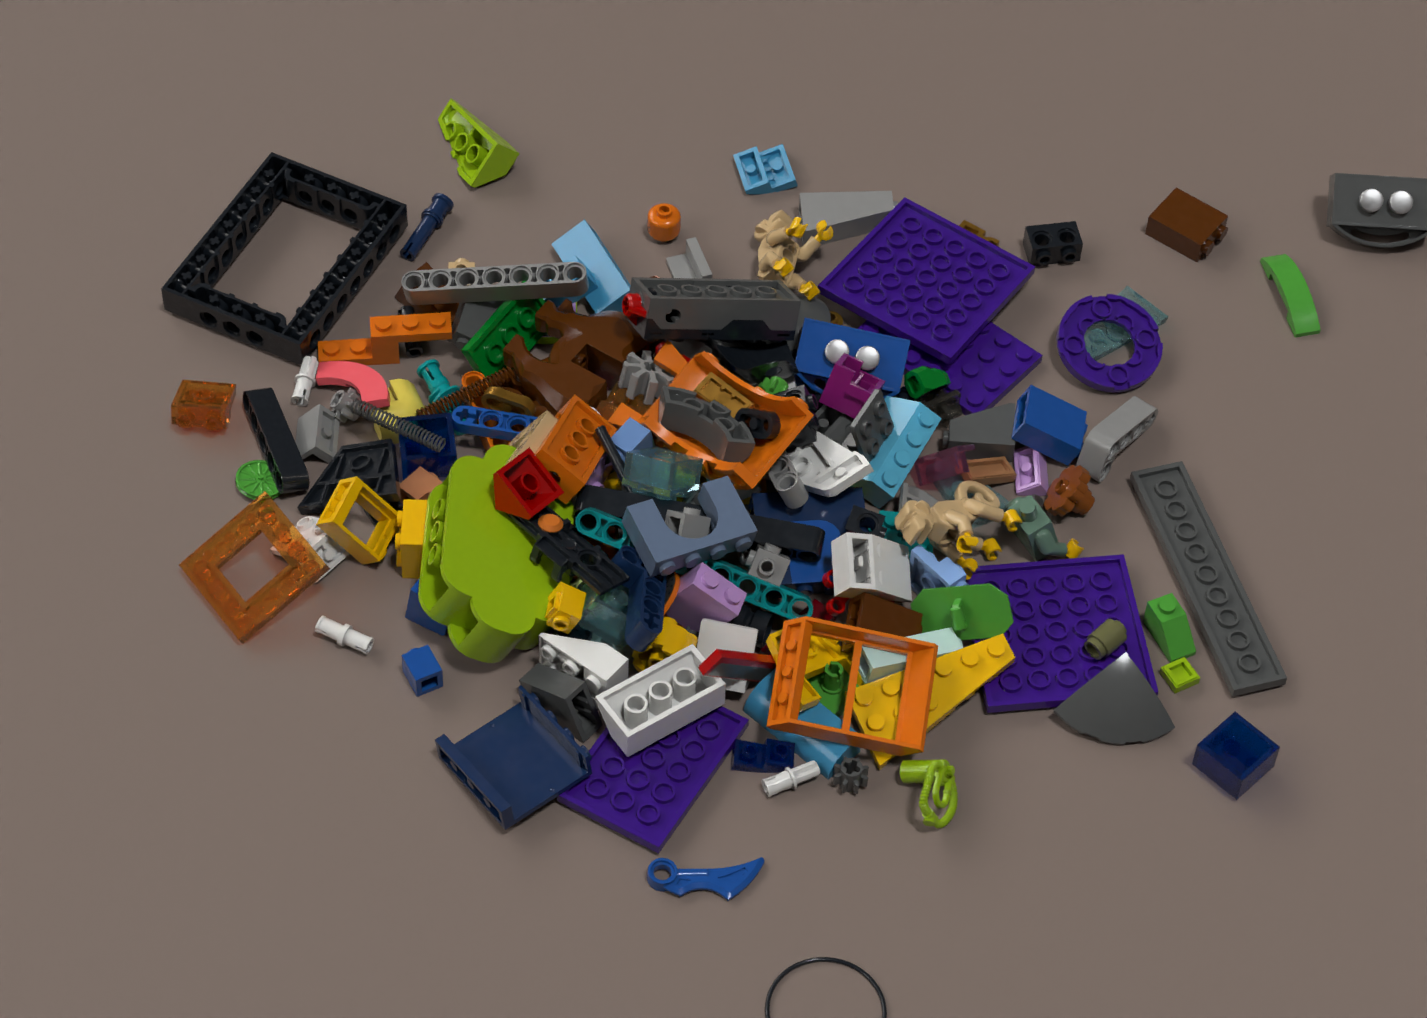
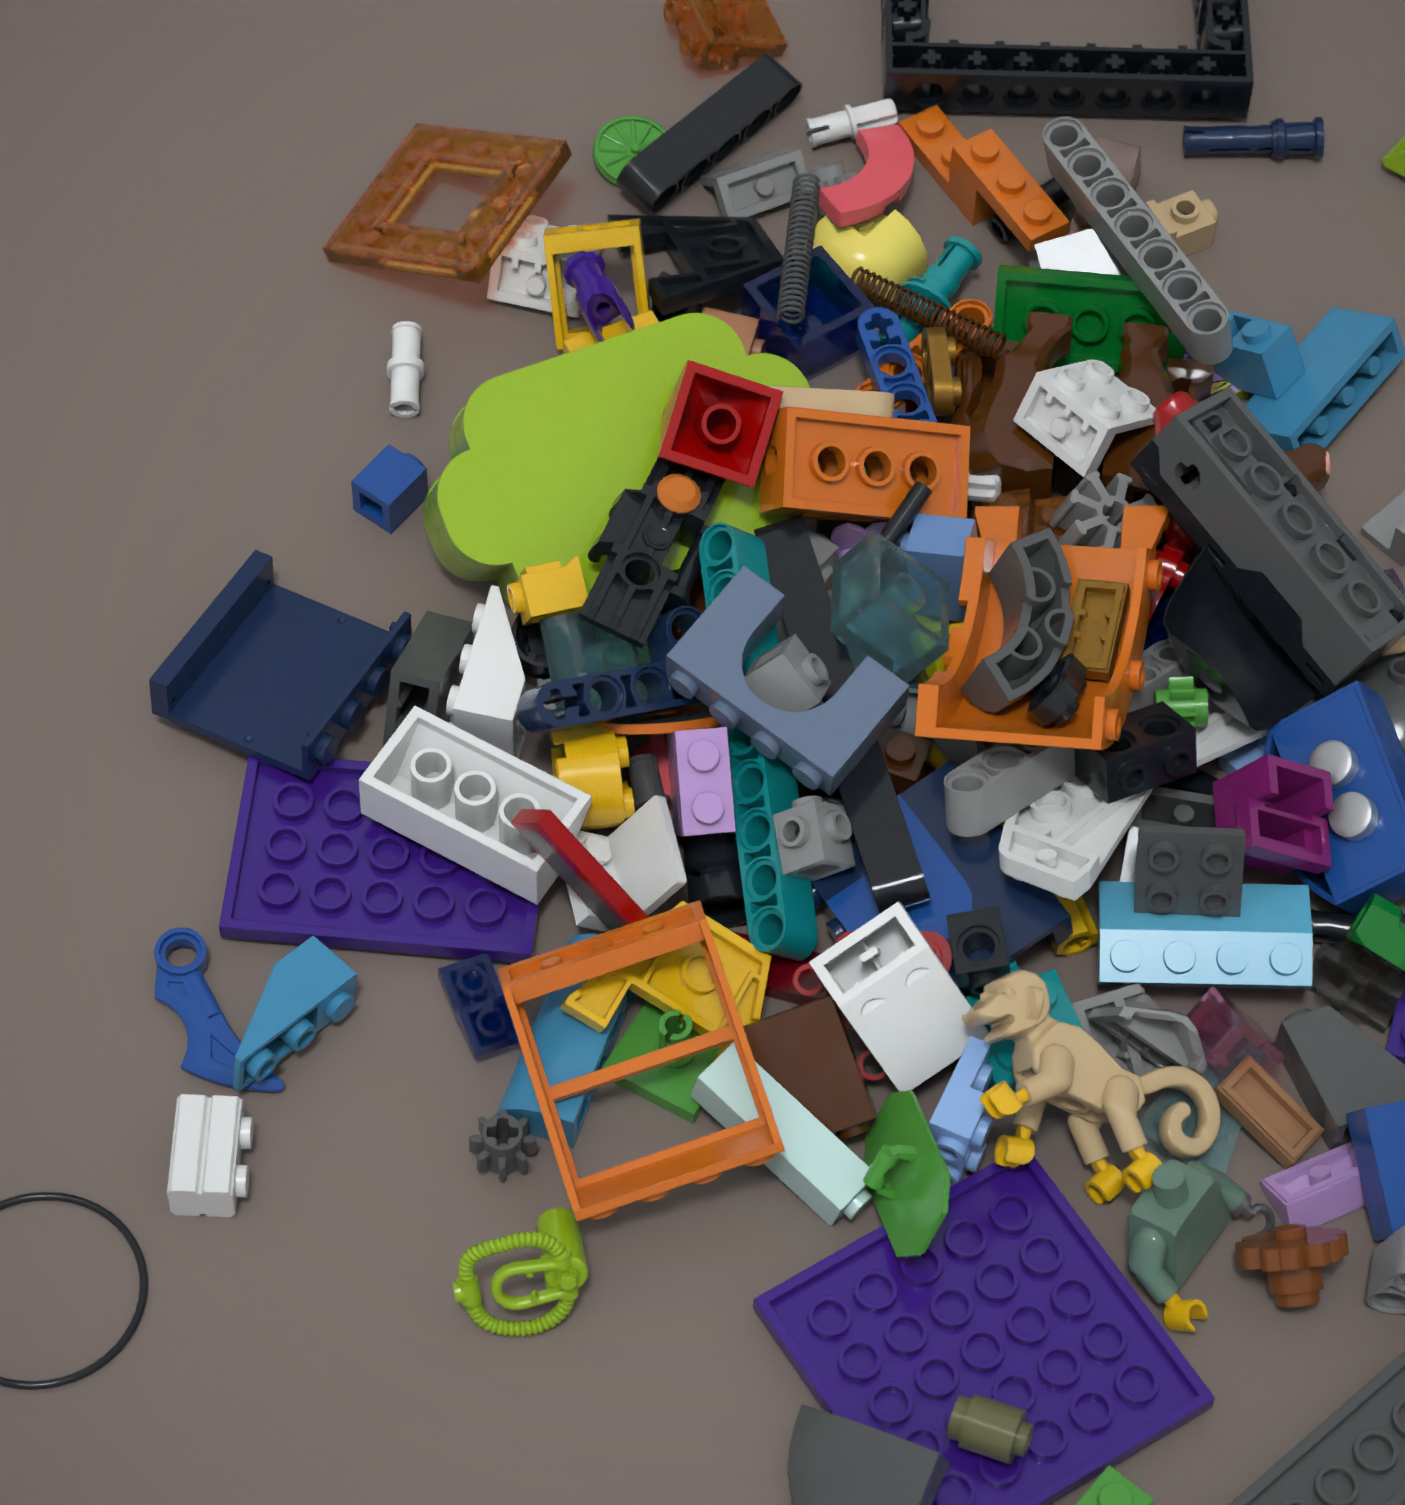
camera: 65 degrees right, 5 degrees up
white axle [761,760,820,797] -> none
yellow wing [845,633,1015,771] -> none
none -> white brick [167,1094,254,1217]
none -> dark azure slope [233,936,357,1092]
none -> dark purple piece [562,251,635,342]
none -> white bracket [1013,359,1156,477]
none -> light grey slope [1088,1006,1207,1074]

